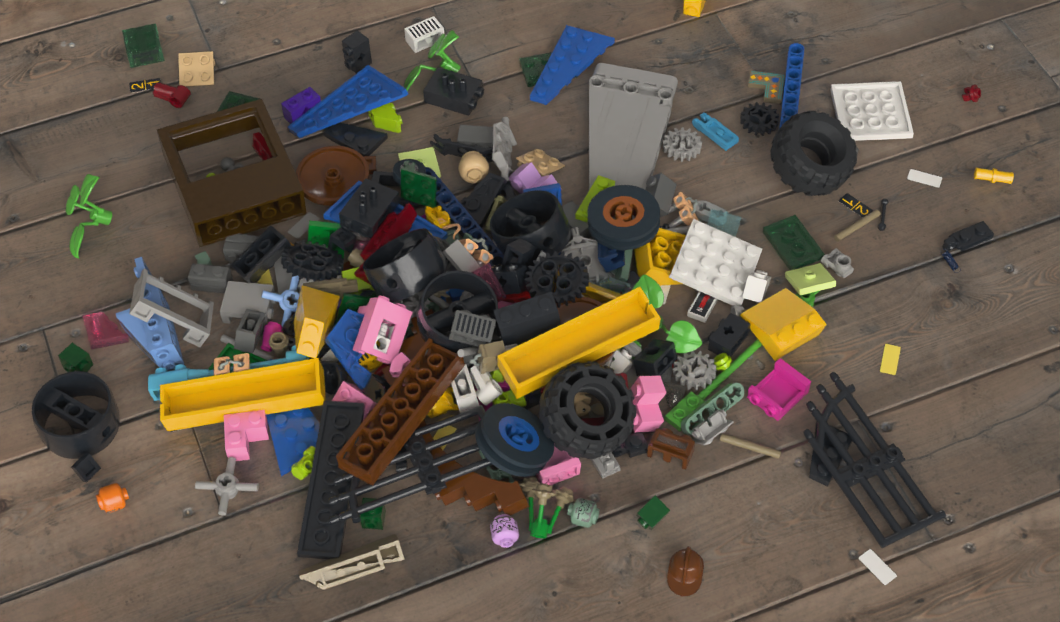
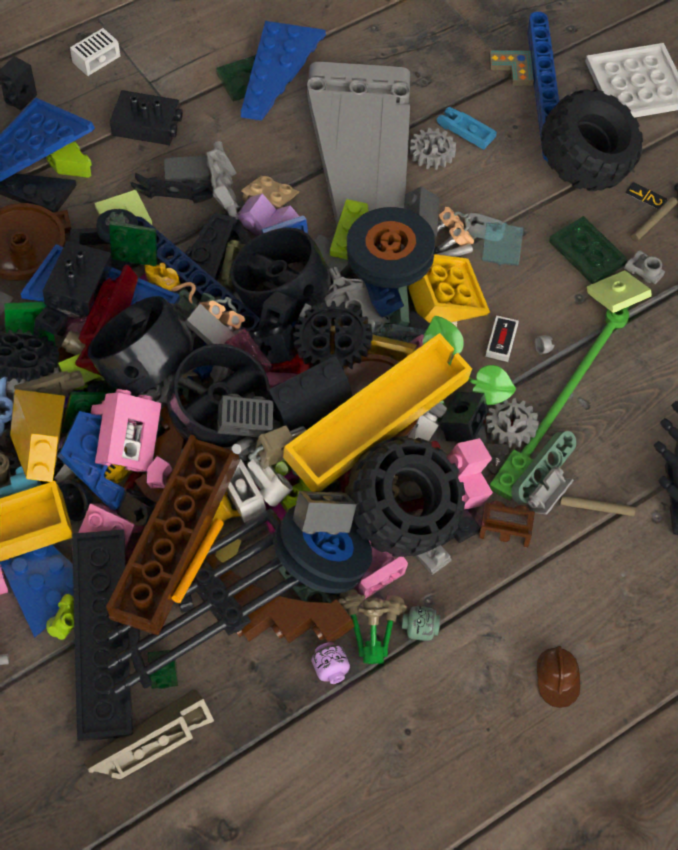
camera: 15 degrees left, 5 degrees up
bright green plant [404,30,461,92] -> none
tan piece [458,151,489,184] -> none
dark green brick [636,495,670,530] -> none
white plate [669,219,762,306] -> none
black brick [707,313,751,357] -> none
lime plate [714,353,732,371] -> none
black gear [740,102,779,136] -> none
yellow slope [740,288,827,361] -> none
white slope [742,270,771,303] -> none
dark pink panel [747,358,811,421] -> none
none -> light orange bar [171,519,224,603]
none -> brick [292,491,357,535]

